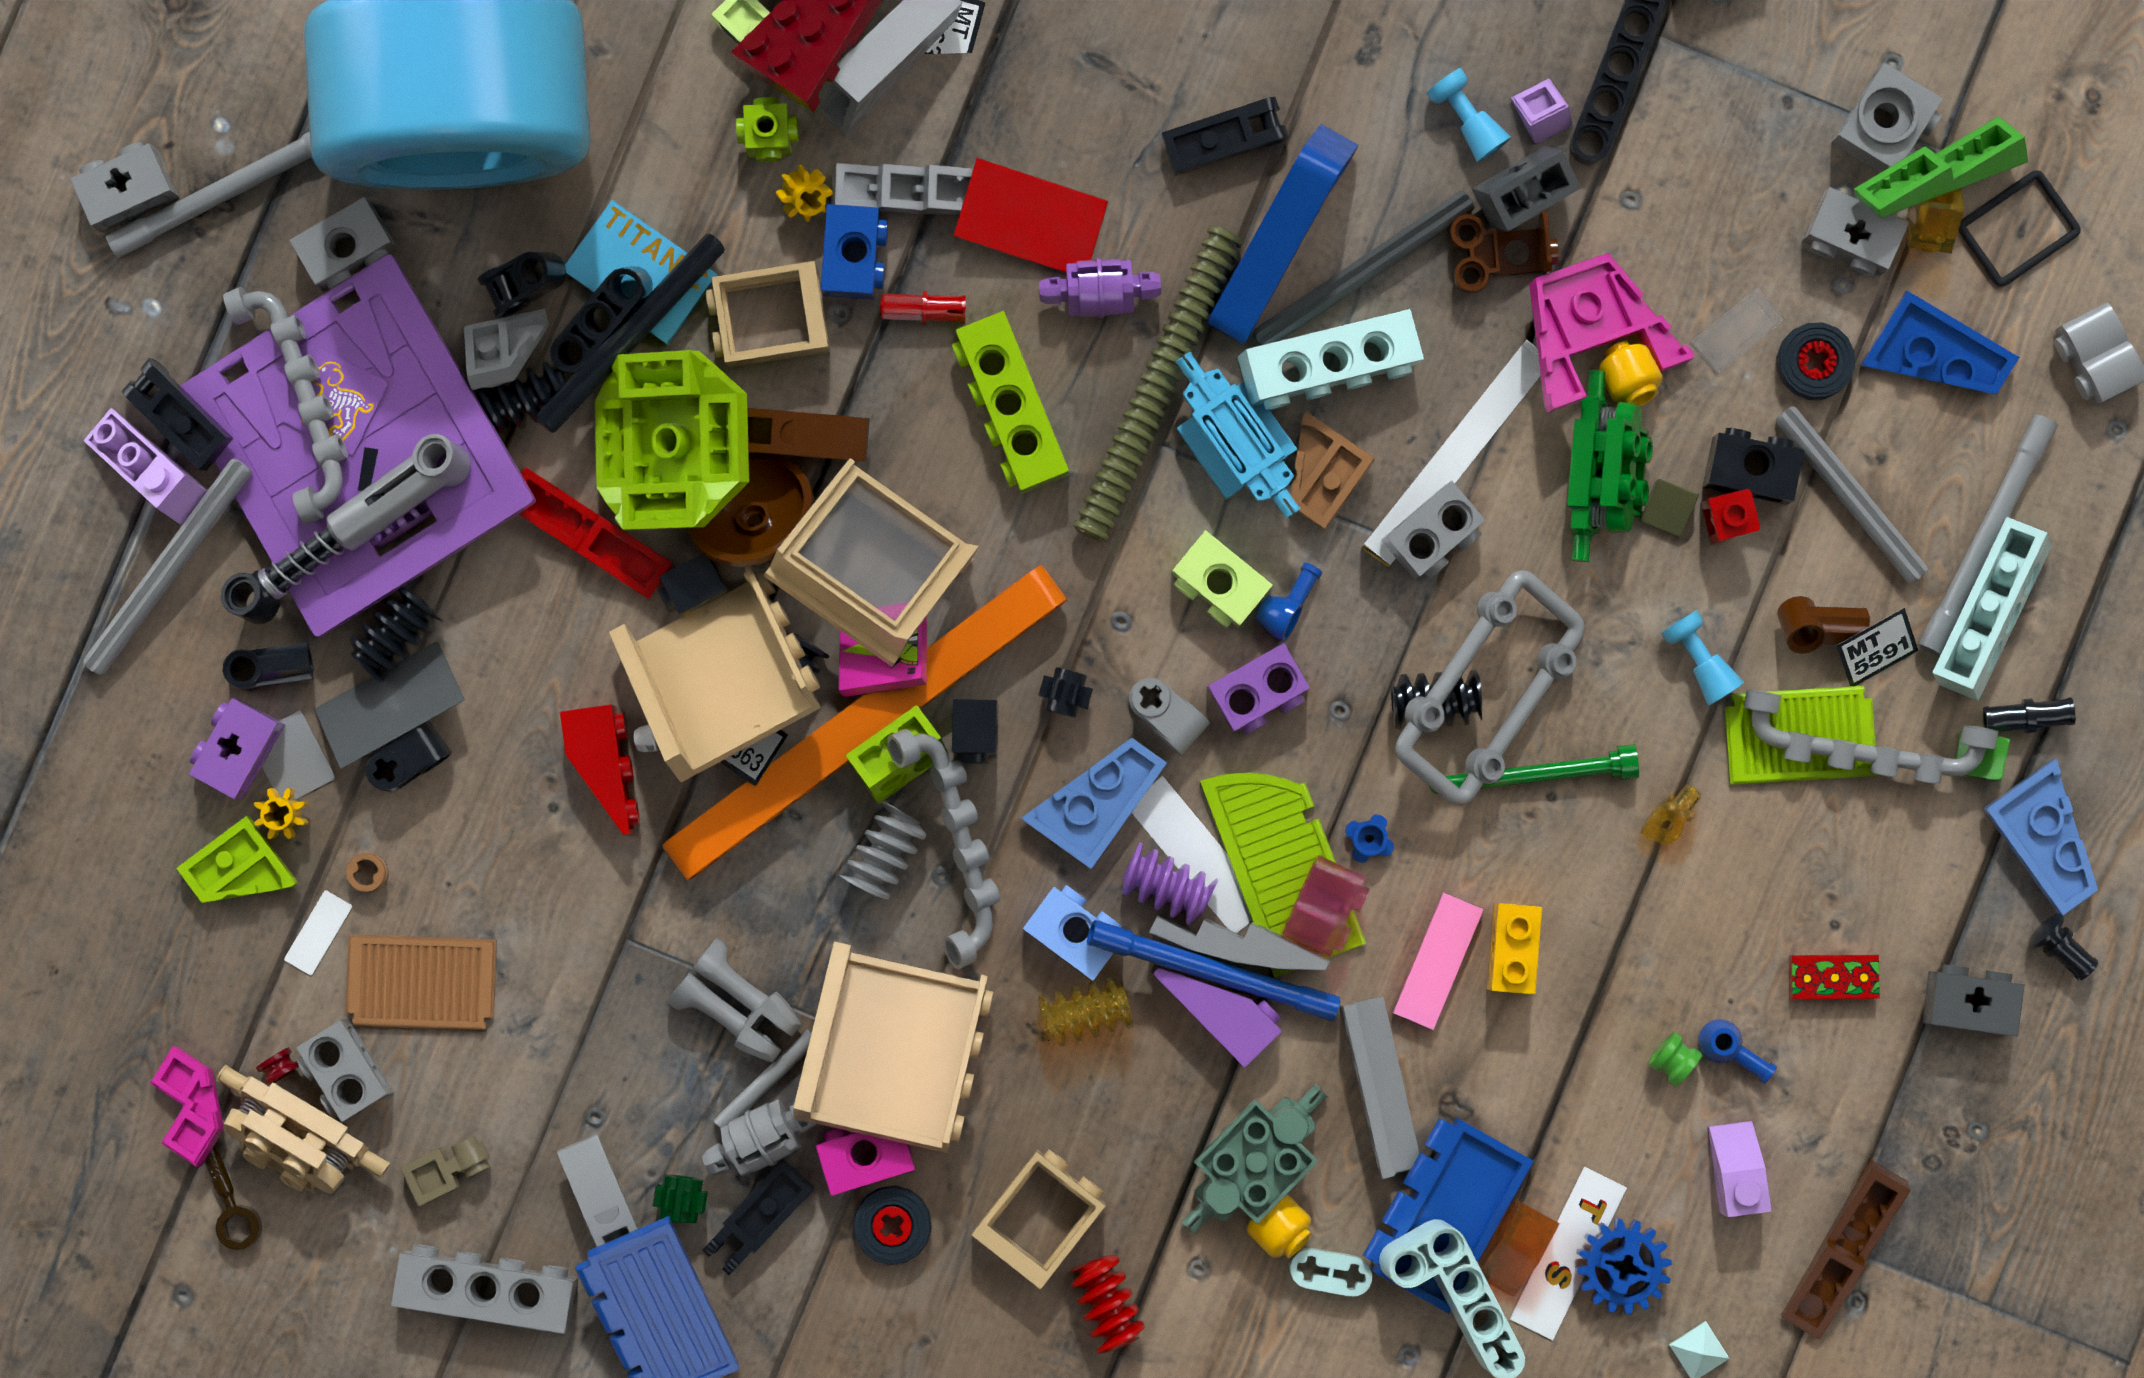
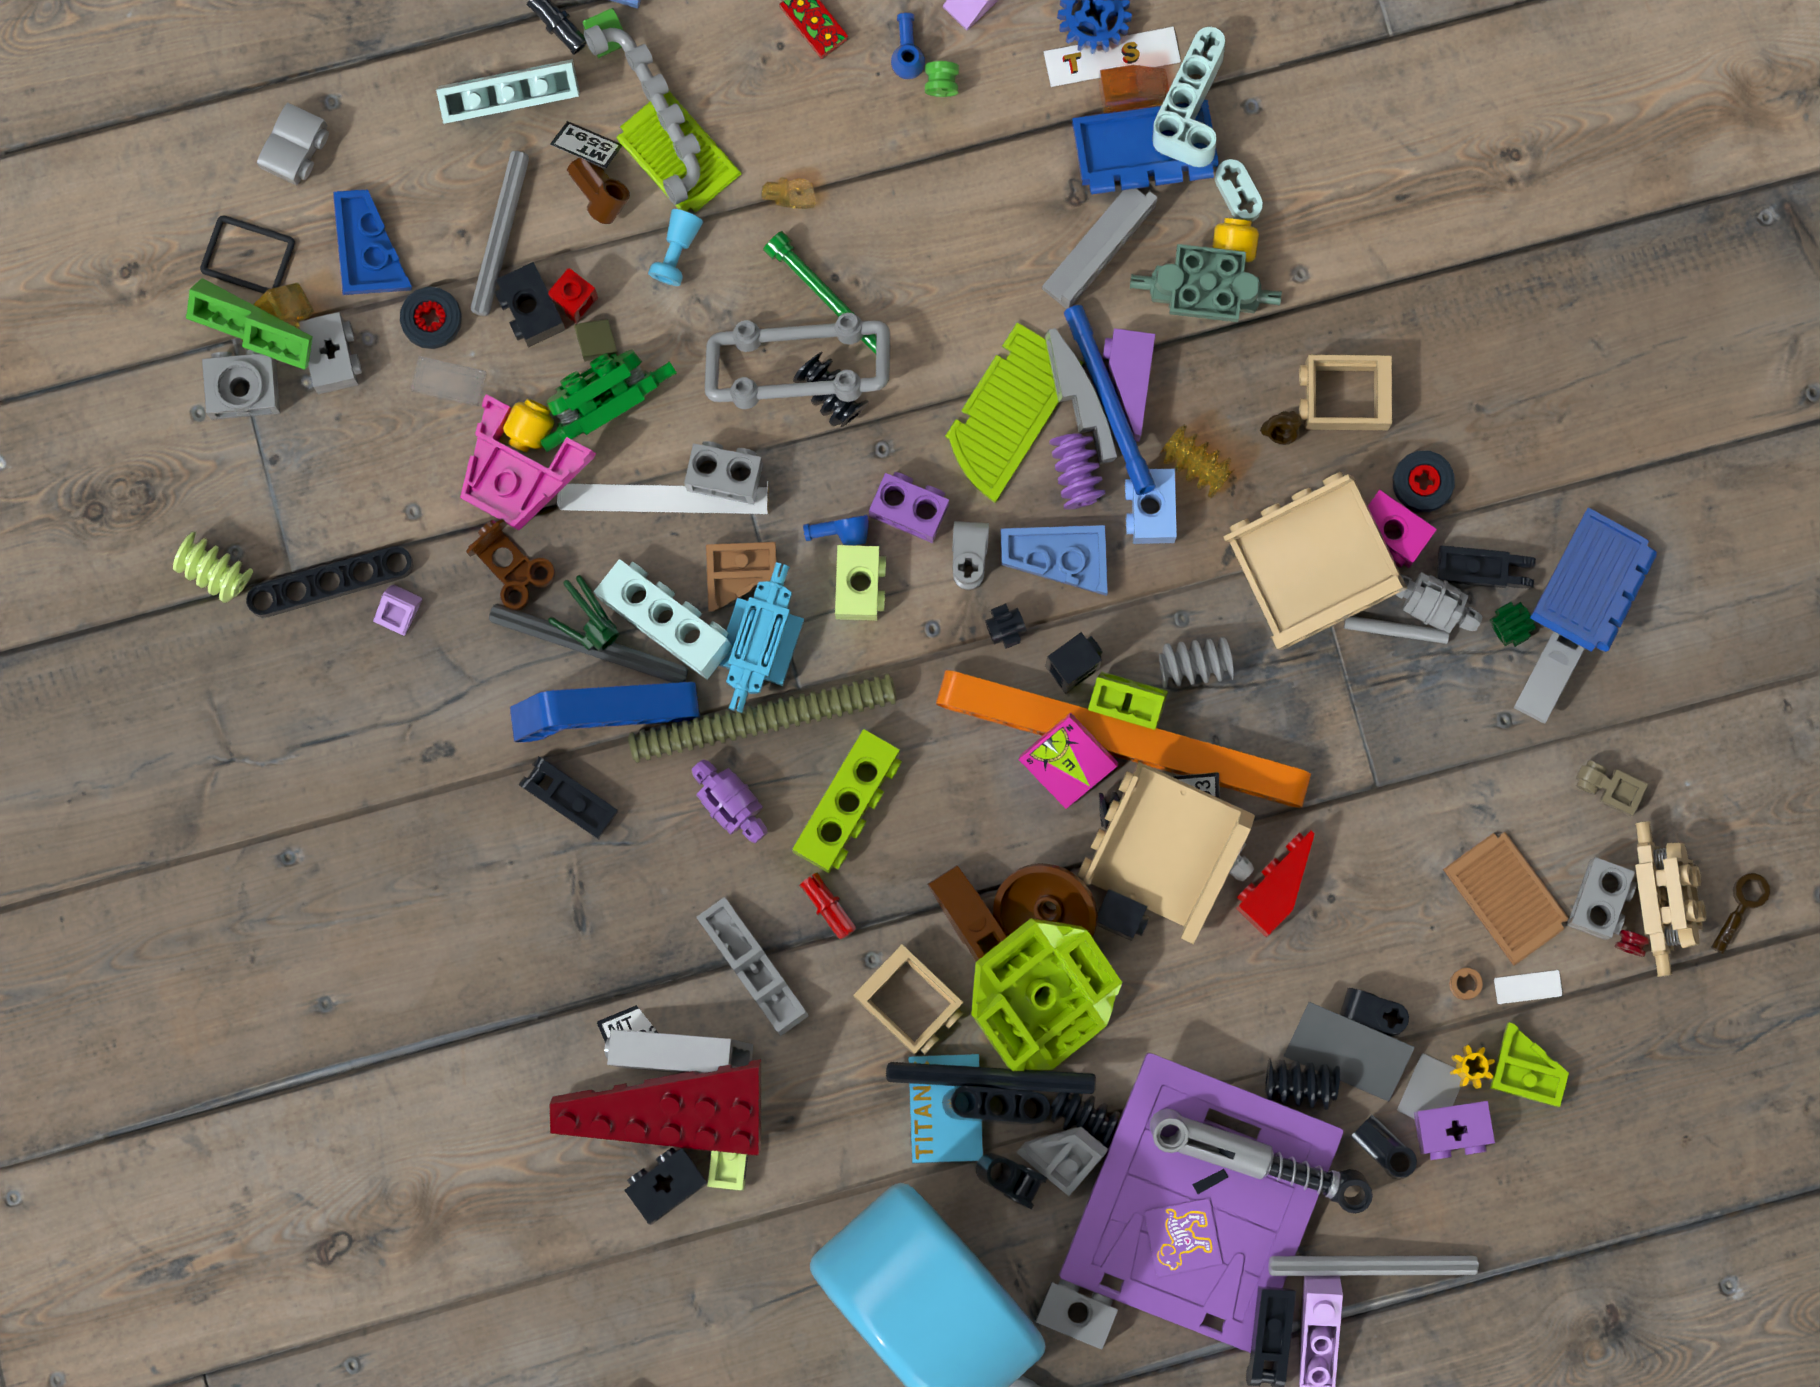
camera: 130 degrees left, 5 degrees down
dark pink tile [150,1046,224,1167] -> none
light grey bar [223,287,348,525] -> none
light grey brick [391,1244,578,1334] -> none
red slope [519,466,673,599] -> none
light grey piece [666,937,802,1062] -> none
lime brick [736,97,799,162] -> none
piece [764,458,979,667] -> none
yellow gear [775,164,833,222] -> none
blue brick [821,204,888,300] -> none
light grey bar [887,729,1000,969] -> none
red sticker [953,158,1108,272] -> none
red piece [1067,1255,1145,1354] -> none
white sticker [1132,776,1252,933] -> none
clear pink brick [1281,855,1370,957] -> none
blue plate [1345,814,1394,863] -> none
bright pink tile [1392,892,1484,1030] -> none
medium azure piece [1426,68,1512,163] -> none
dark grey brick [1472,146,1581,232] -> none
yellow brick [1486,903,1542,994] -> none
light grey piece [1917,414,2058,656] -> none
none -> dark green plant [548,575,620,652]
none -> dark brown piece [1260,411,1302,445]

